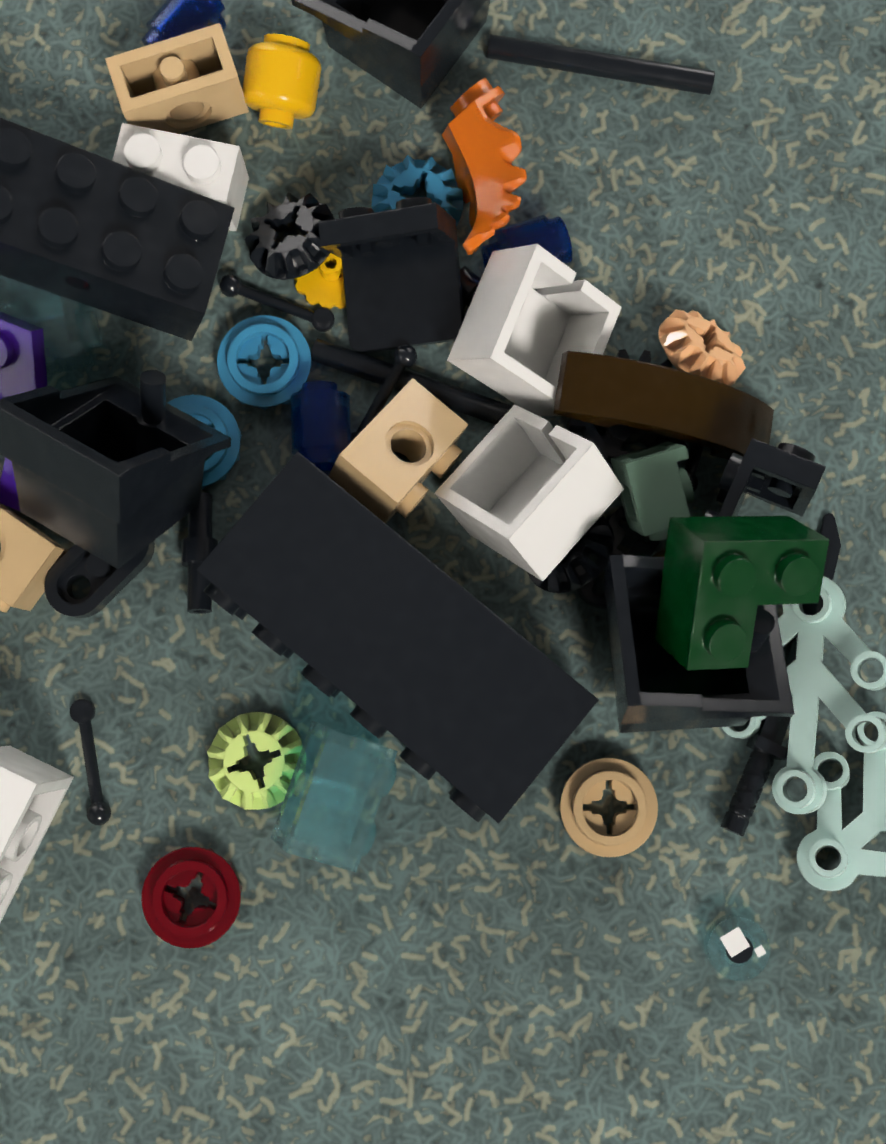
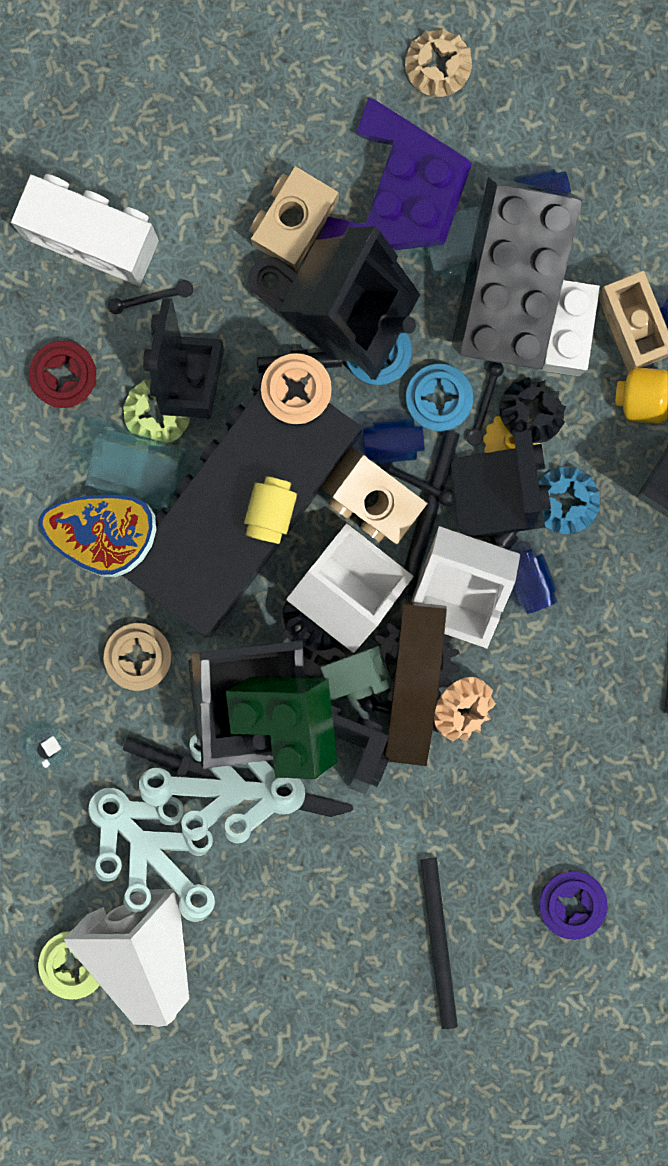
camera: 90 degrees right, 5 degrees up
orange plant [441,78,527,255] -> none
none -> shield [39,495,156,577]
none -> black bracket [143,298,224,419]
none -> light yellow brick [244,476,297,544]
none -> light nougat gear [261,354,332,424]

